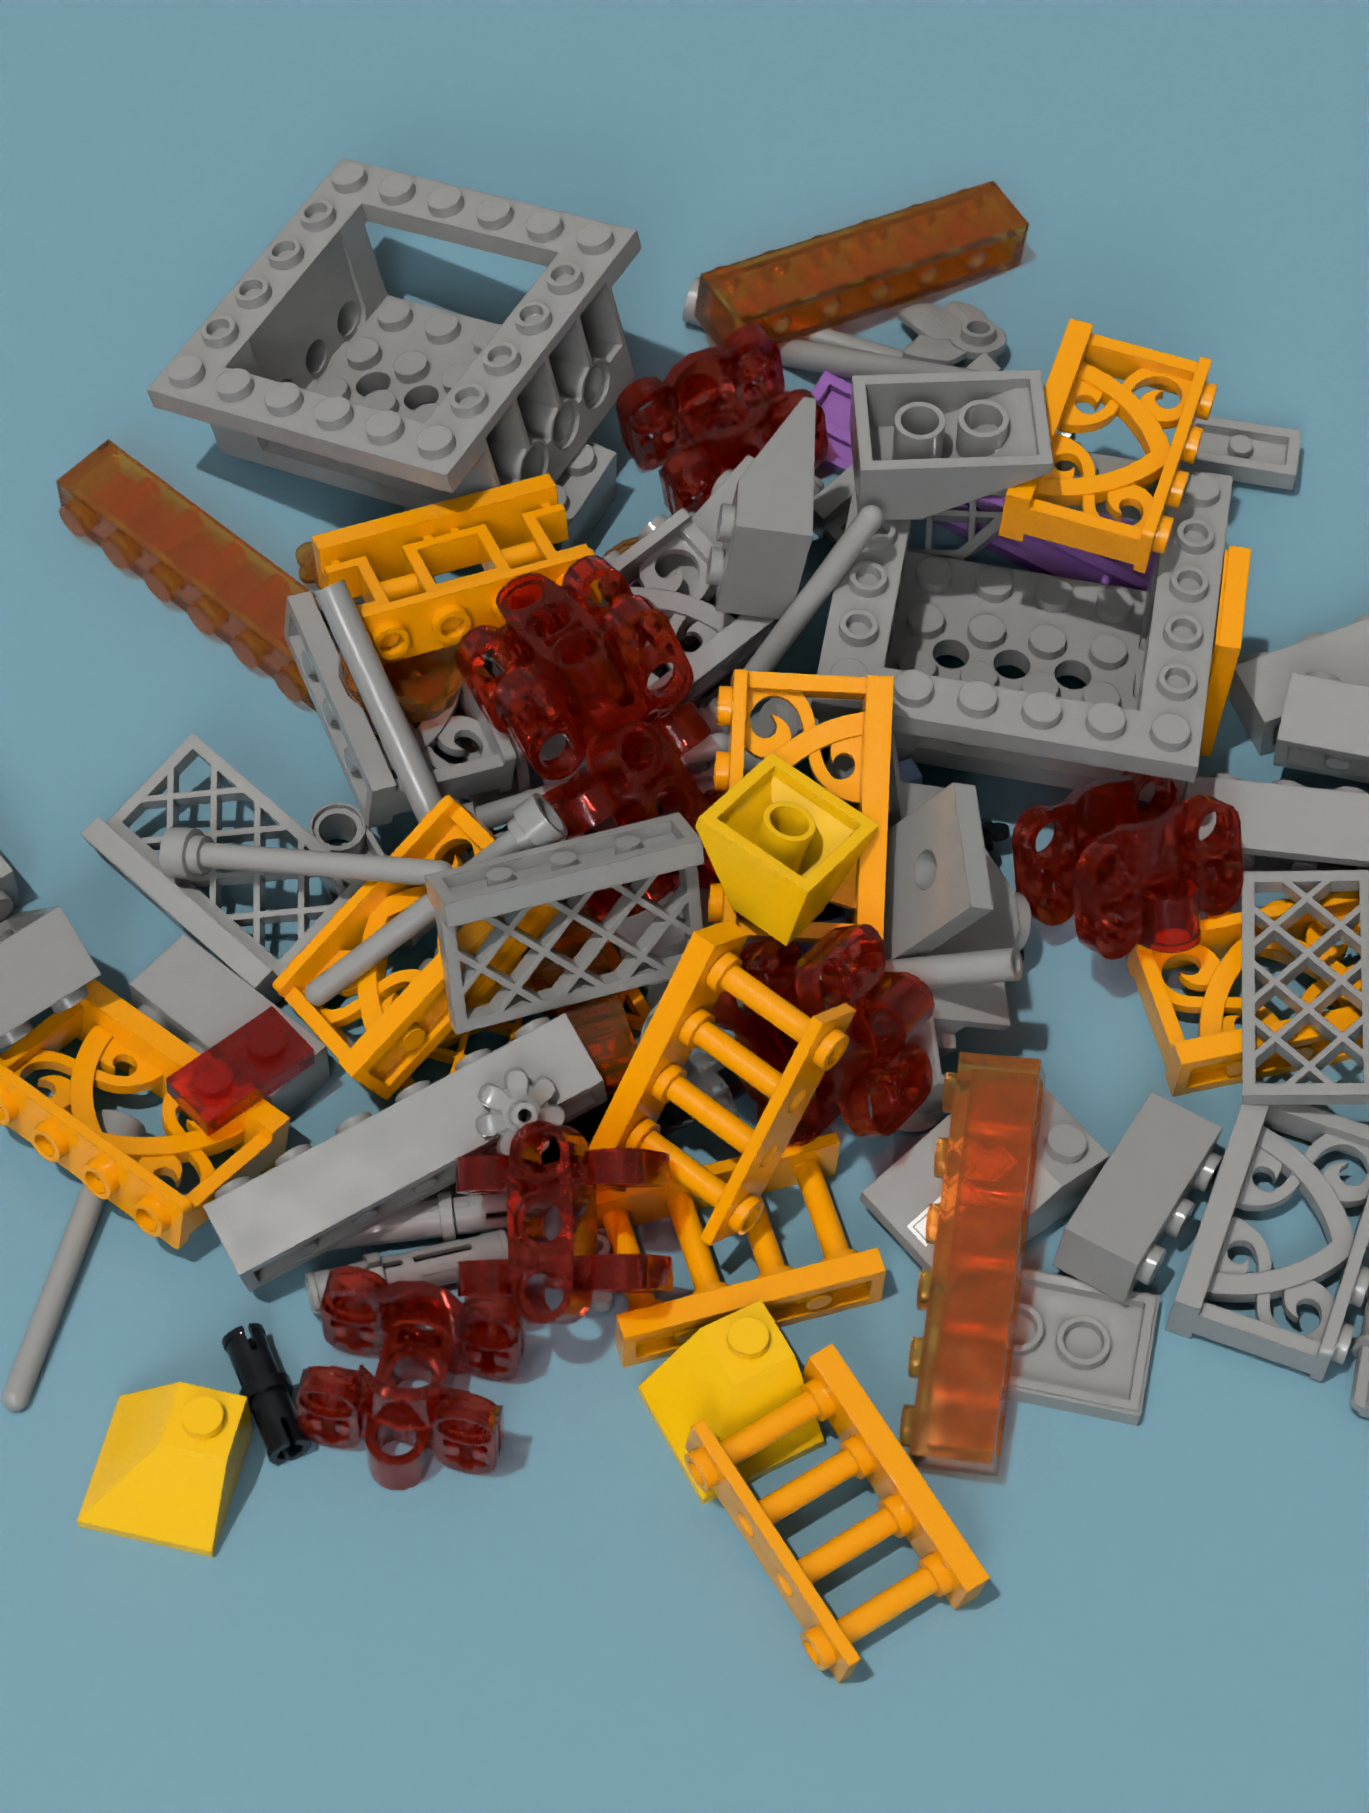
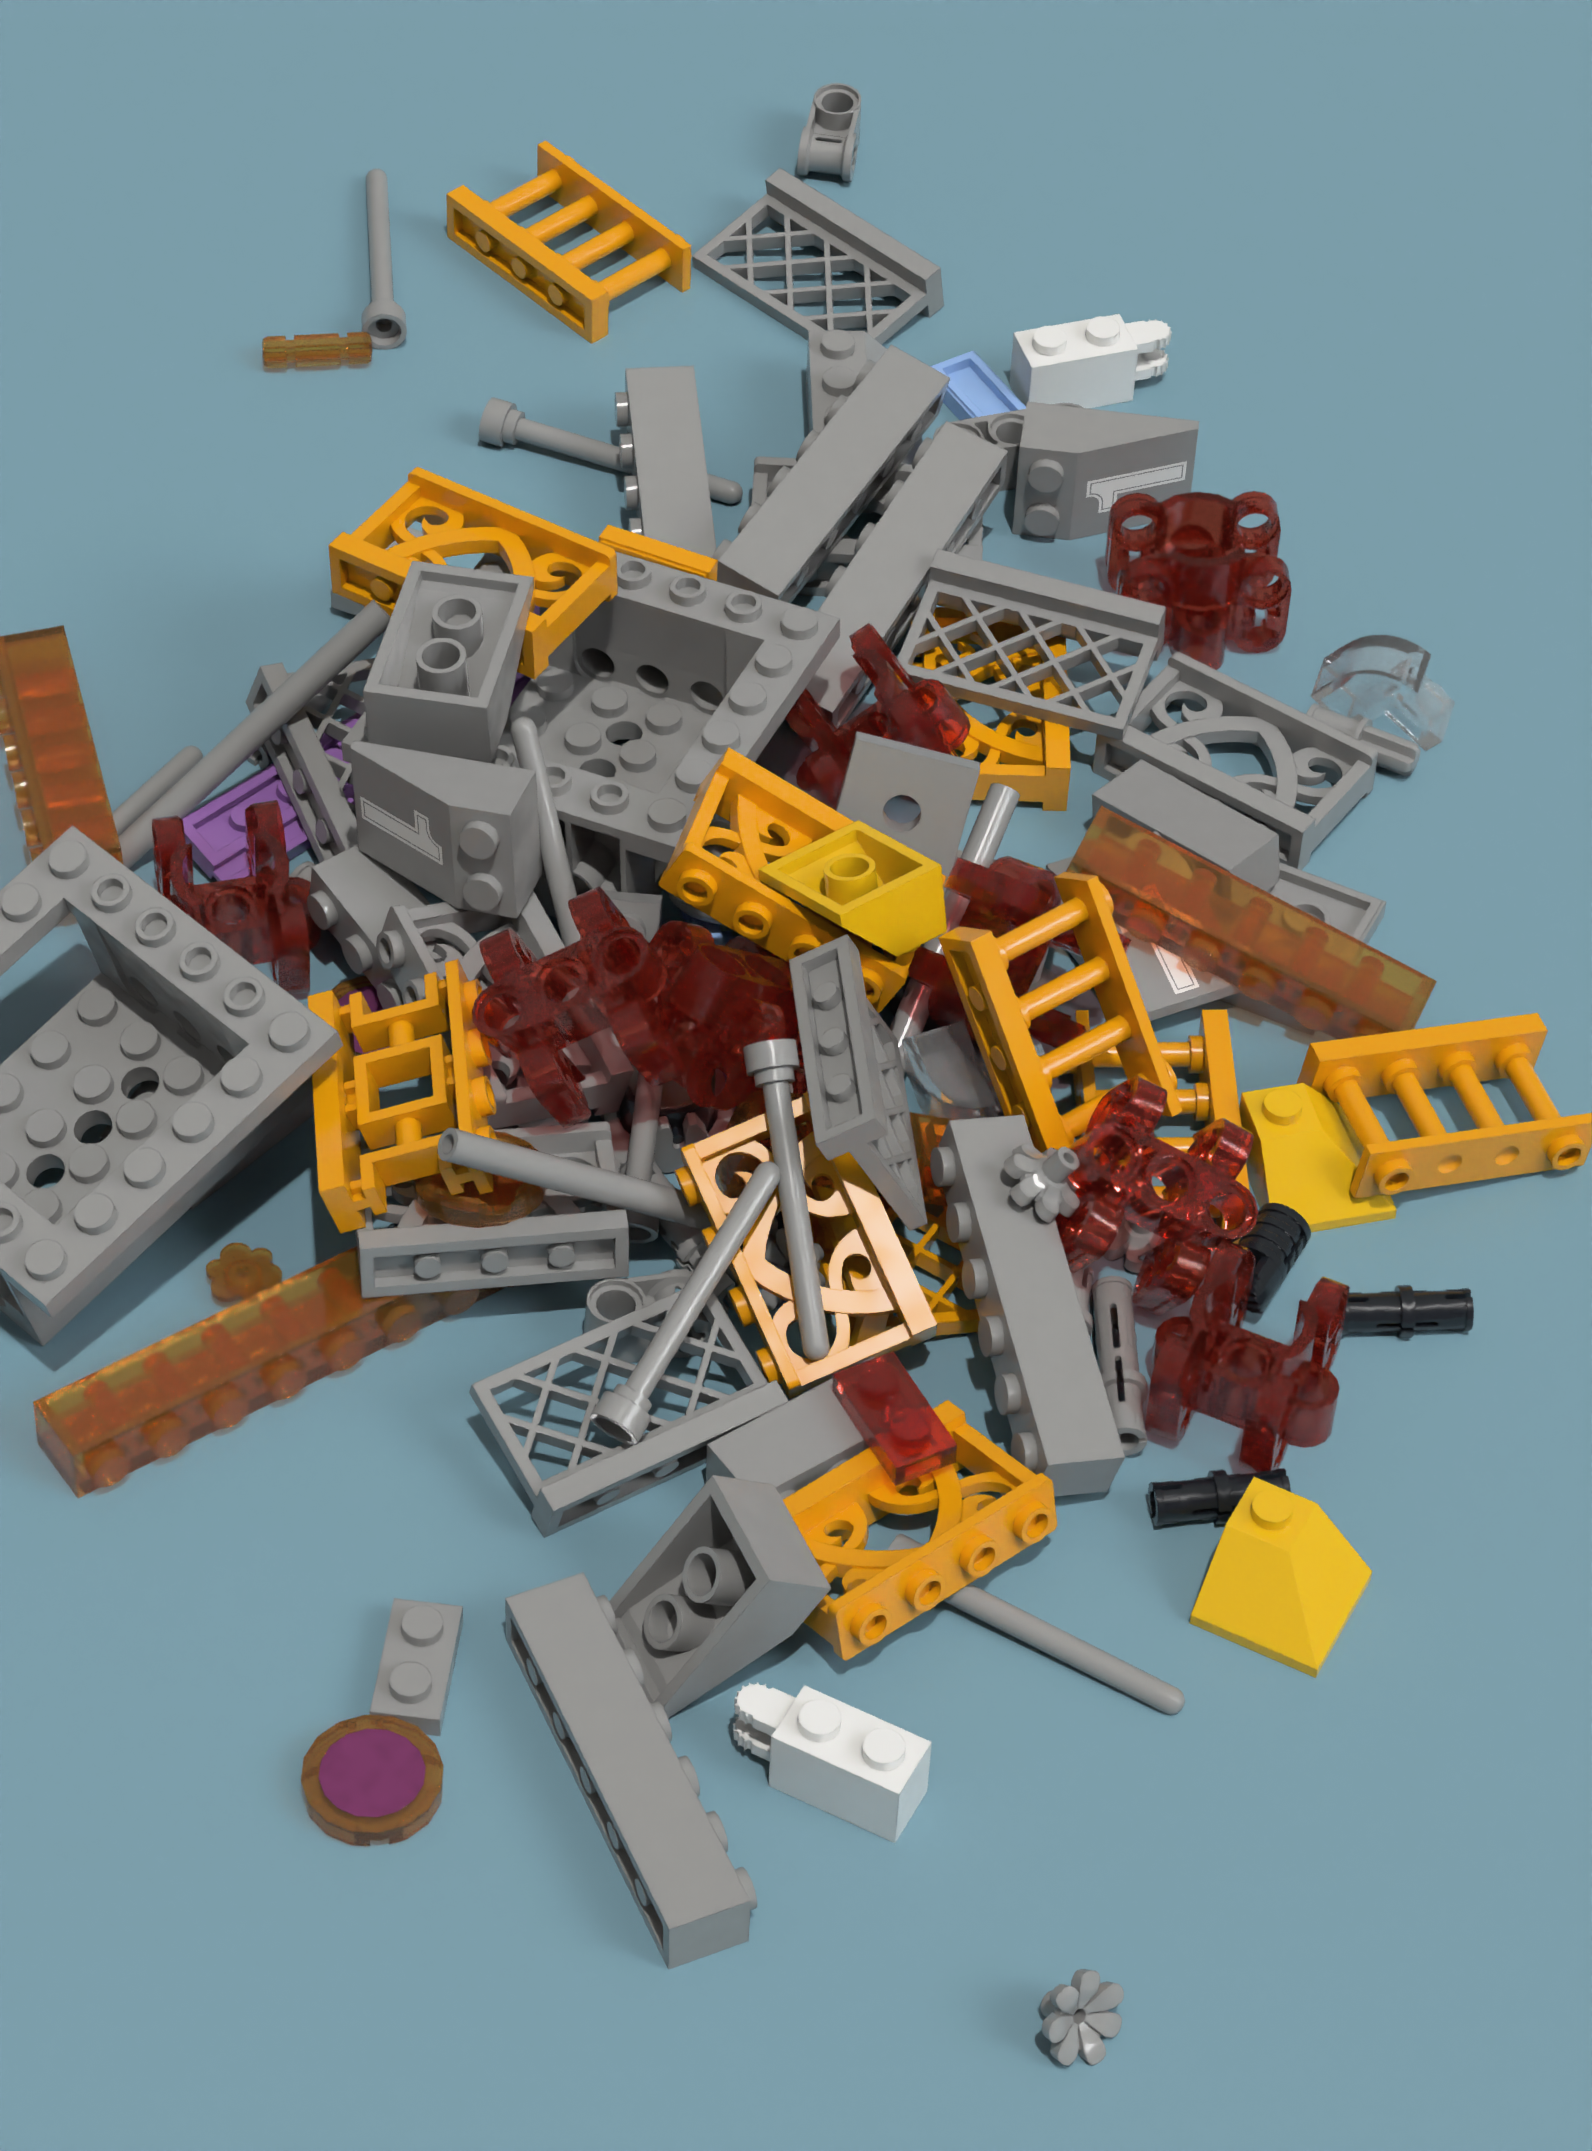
camera: 75 degrees left, 10 degrees down
light grey plate [898,301,1006,367] -> none
none -> black hinge [1207,1203,1311,1314]
none -> black pin [1335,1285,1474,1338]

